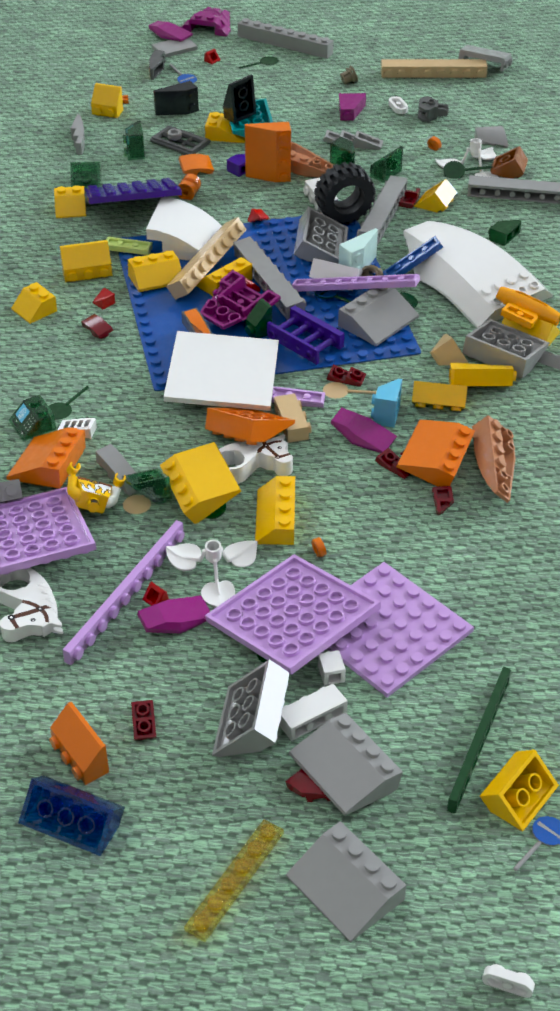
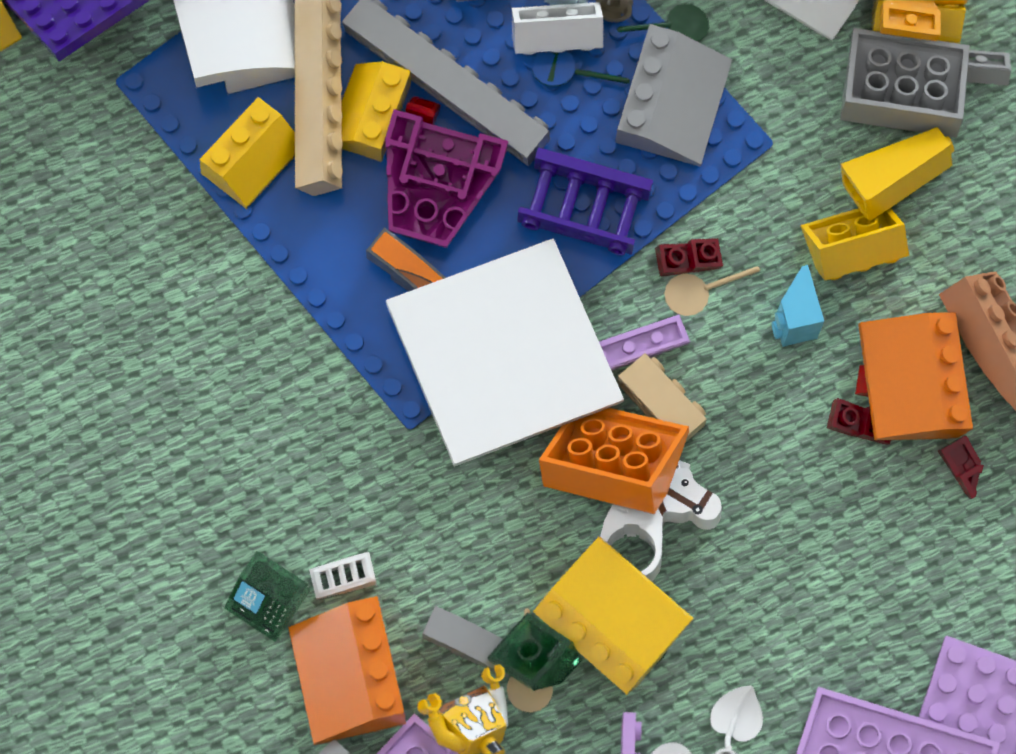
camera: 30 degrees left, 30 degrees up
yellow slope [11,282,57,324] -> none
dark green piece [45,386,89,420] -> none
yellow slope [60,240,113,282] -> none
dark red slope [81,314,113,339] -> none
red slope [92,288,115,310] -> none
yellowish green tile [106,237,153,255] -> none
dark green slope [245,298,272,338] -> none
yellow slope [255,476,295,545] -> none
lavender tile [292,274,420,292] -> none
orange tile [311,537,327,558] -> none
magenta piece [331,407,397,453] -> none
tan slope [430,334,468,366] -> none

